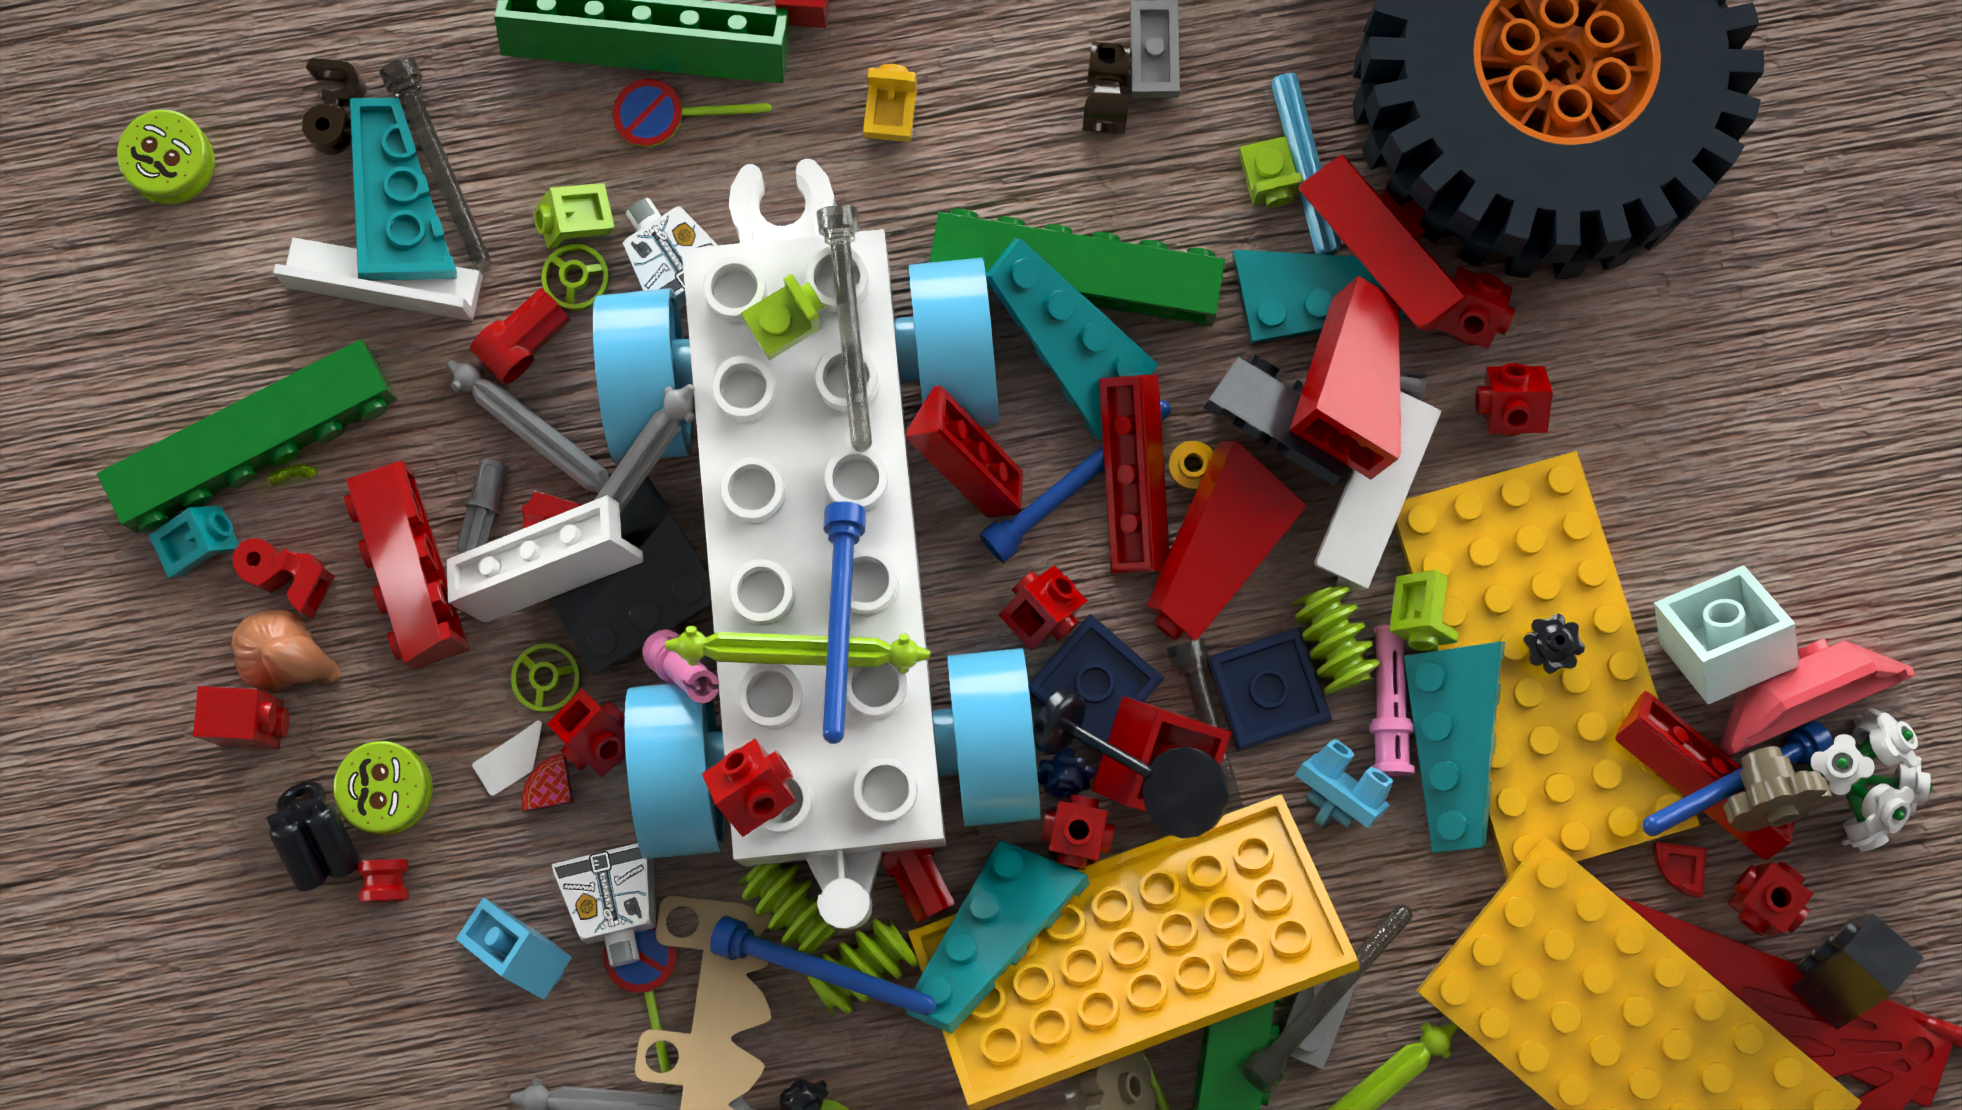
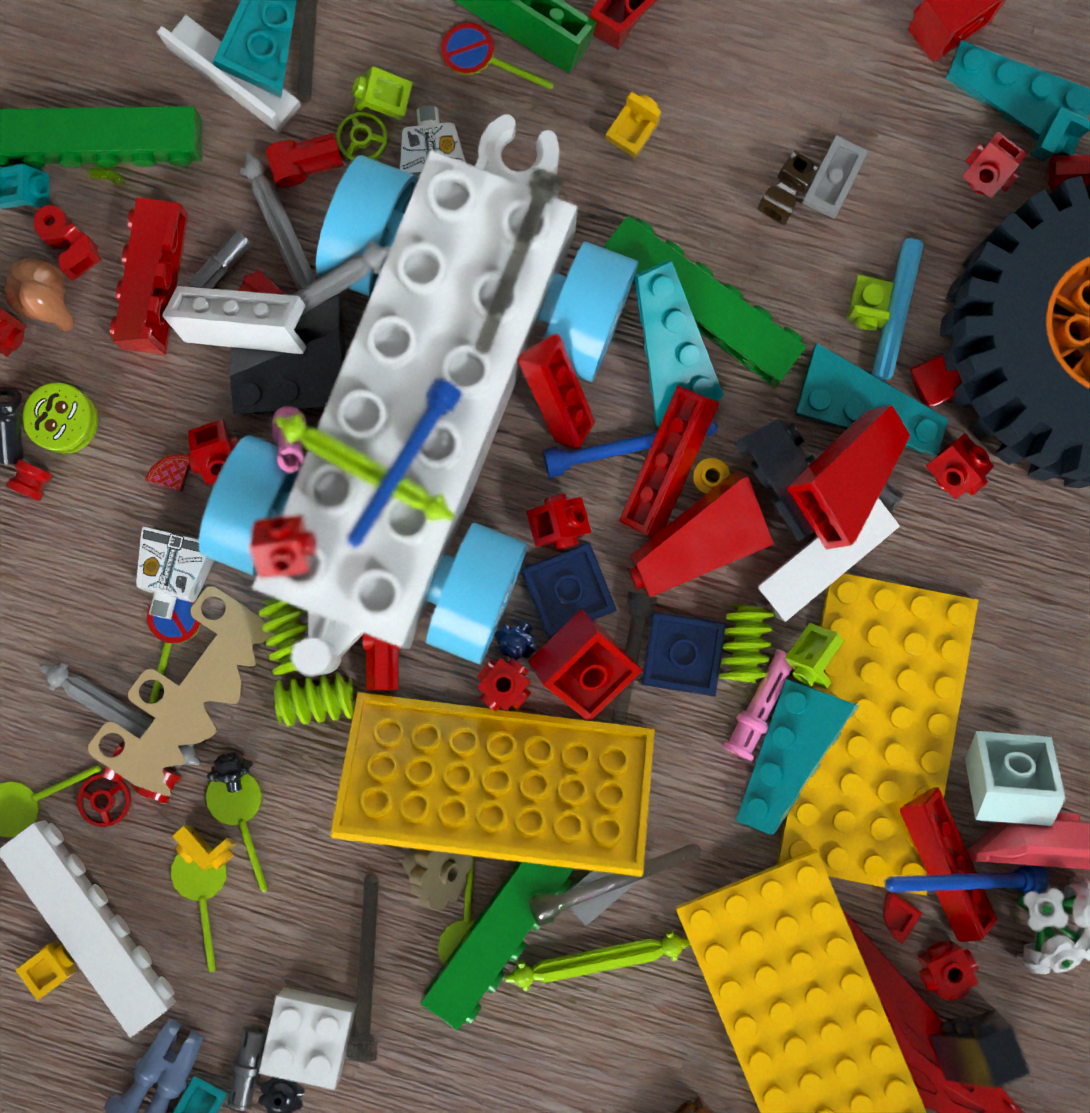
camera: 25 degrees right, 5 degrees up
medium azure slope [456,897,572,1000] -> none
white sticker [472,721,542,796] -> none
lime piece [511,643,581,713] -> none
blue piece [710,916,936,1015] -> none
lime bracket [741,274,824,361] -> none
teal wing [905,839,1090,1034] -> none
black piece [1033,687,1229,838] -> none
medium azure hips [1295,739,1393,828] -> none
red slope [1298,154,1467,330] -> none
red brick [1475,363,1553,436] -> none
black plant [1523,613,1585,674] -> none
dark tan plant [1723,746,1832,831] -> none

